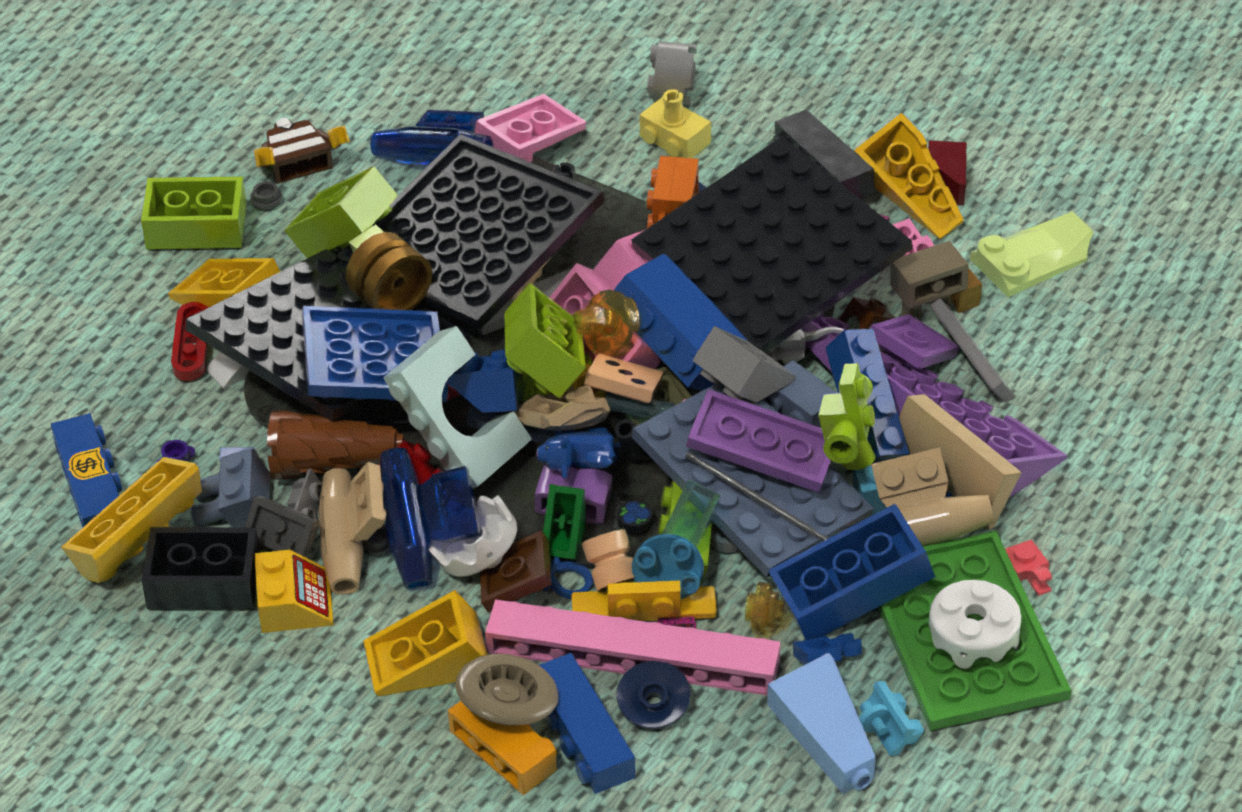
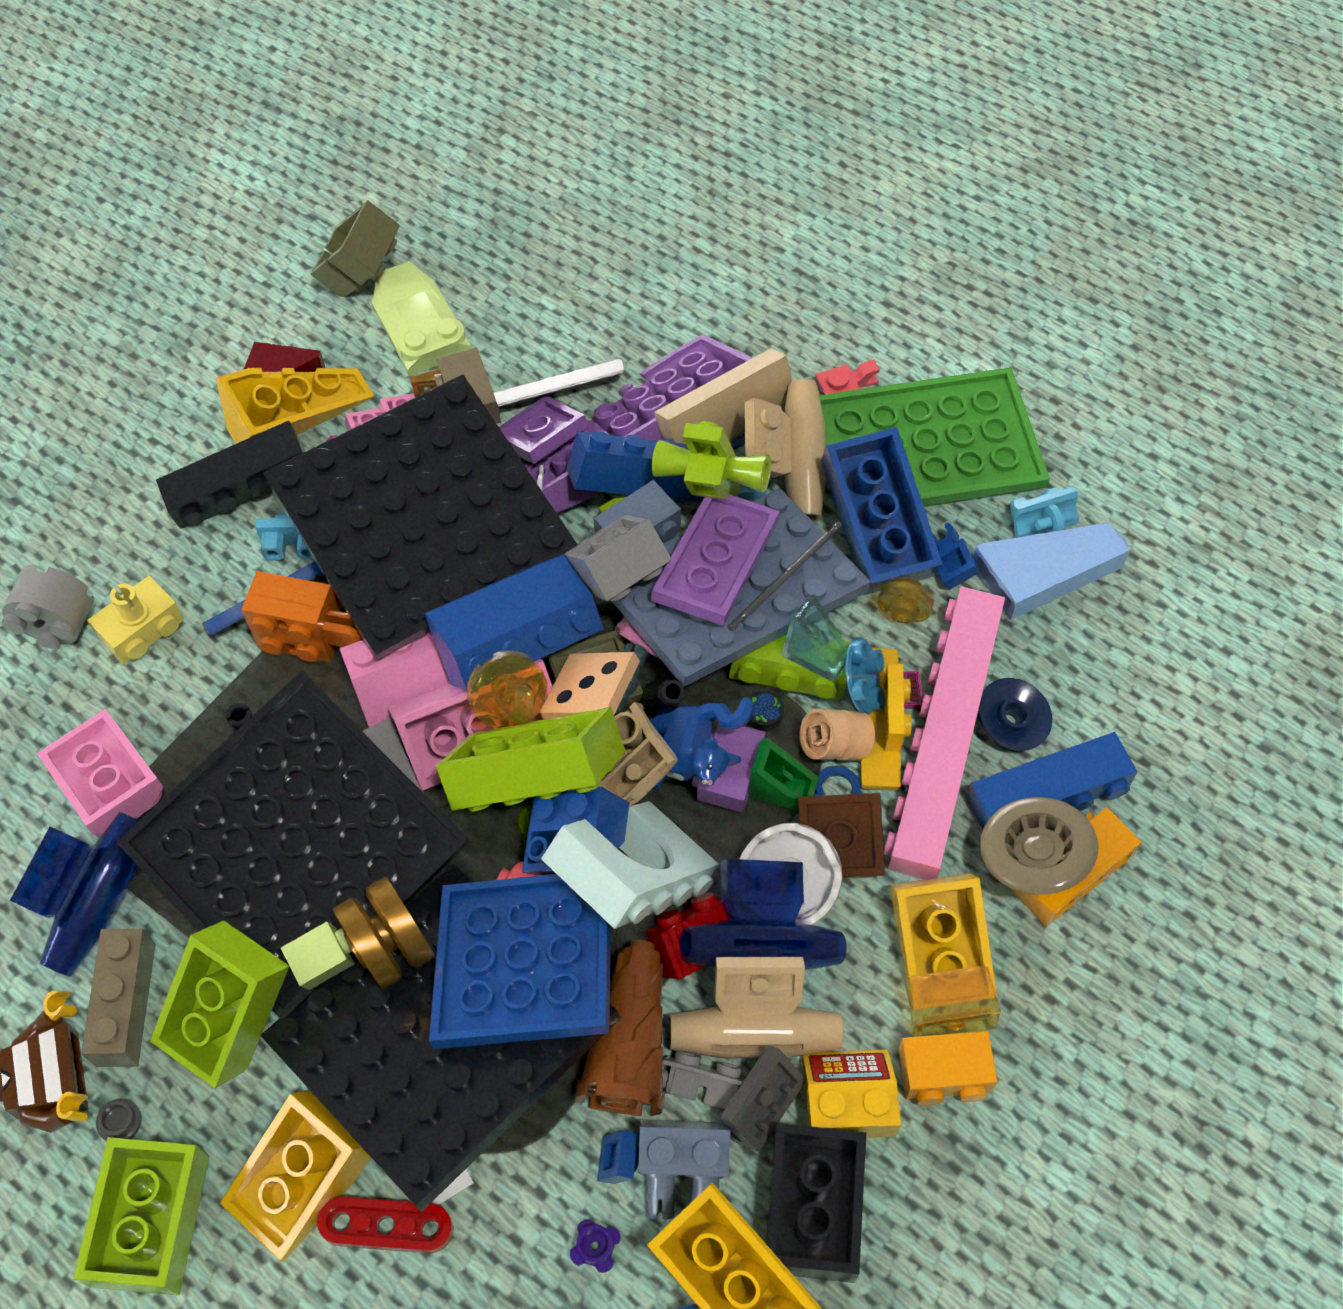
camera: 85 degrees left, 15 degrees up
white plate [928,580,1021,669] -> none
none -> dark tan brick [81,928,156,1067]
none -> olive piece [310,200,400,297]
none -> light orange brick [898,1031,998,1106]
none -> clear yellow panel [905,966,1001,1037]

